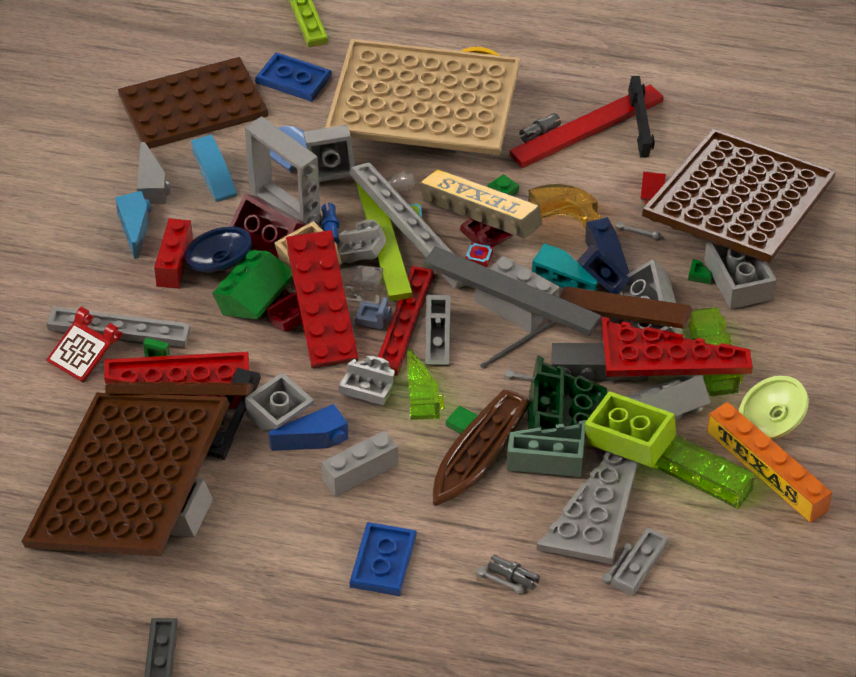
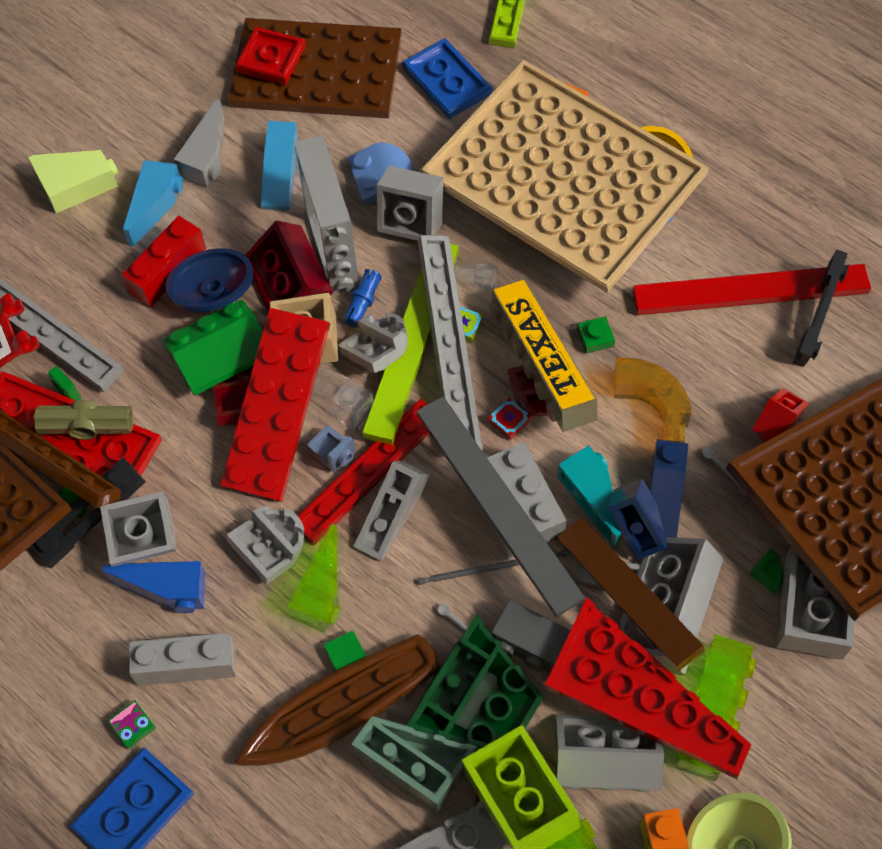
camera: 30 degrees right, 15 degrees up
dark grey pin [519,113,561,143] -> none
none -> yellowish green slope [28,150,118,214]
none -> olive piece [34,400,134,440]
none -> tile [108,700,156,749]
none -> red tile [235,26,306,85]

